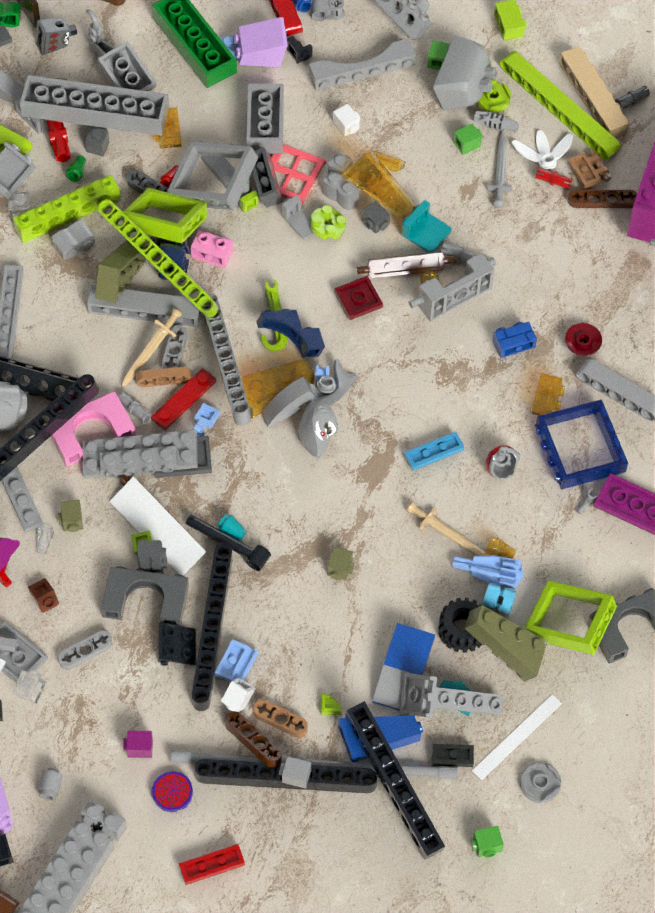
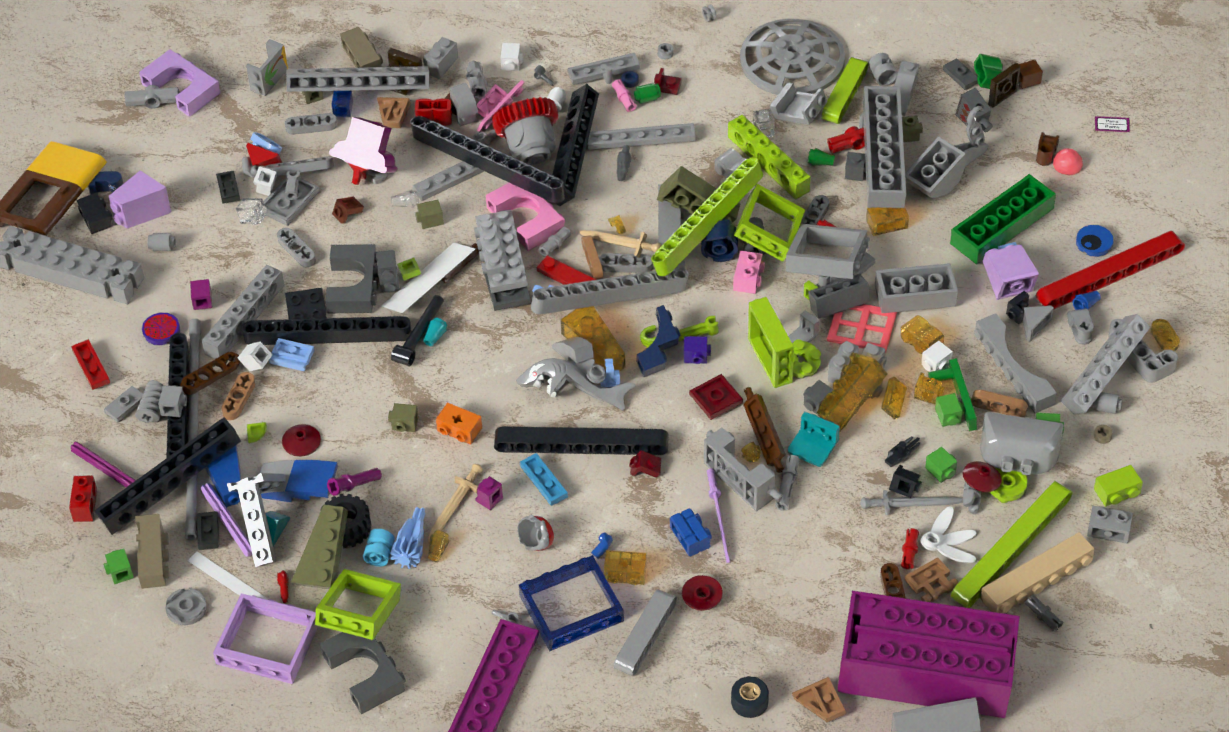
camera: 85 degrees right, 10 degrees down
none -> red brick [69,475,97,522]
none -> magenta axle [70,442,136,487]
none -> light grey plate [104,386,143,422]
none -> light grey piece [135,380,163,423]
none -> dark tan wedge [135,514,169,589]
none -> lavender axle [201,483,252,557]
none -> light grey brick [202,264,285,359]
none -> lavender window [213,593,319,684]
none -> red piece [277,570,289,603]
none -> dark red dish [282,424,321,457]
none -> magenta pin [327,468,382,496]
none -> orange brick [436,402,482,444]
none -> magenta brick [475,476,503,510]
none -> black beam [494,426,669,455]
none -> blue arm [591,532,613,559]
none -> clear yellow tile [608,215,626,234]
none -> dark grey piece [616,145,631,181]
none -> dark red bracket [629,450,662,478]
none -> dark purple brick [684,336,711,364]
none -> lavender sword [707,468,730,563]
none -> lime window [748,297,794,388]
none -> black piece [885,436,921,467]
none -> black brick [889,465,922,498]
none -> clear yellow brick [901,315,944,354]
none -> clear yellow brick [914,372,945,405]
none -> green piece [928,358,977,431]
none -> bright green brick [935,393,964,427]
none -> dark red dish [963,461,1002,492]
none -> medium nougat beam [971,390,1028,417]
none -> light grey slope [1022,306,1054,342]
none -> light grey brick [1087,505,1133,544]
none -> dark tan bush [1094,425,1112,444]

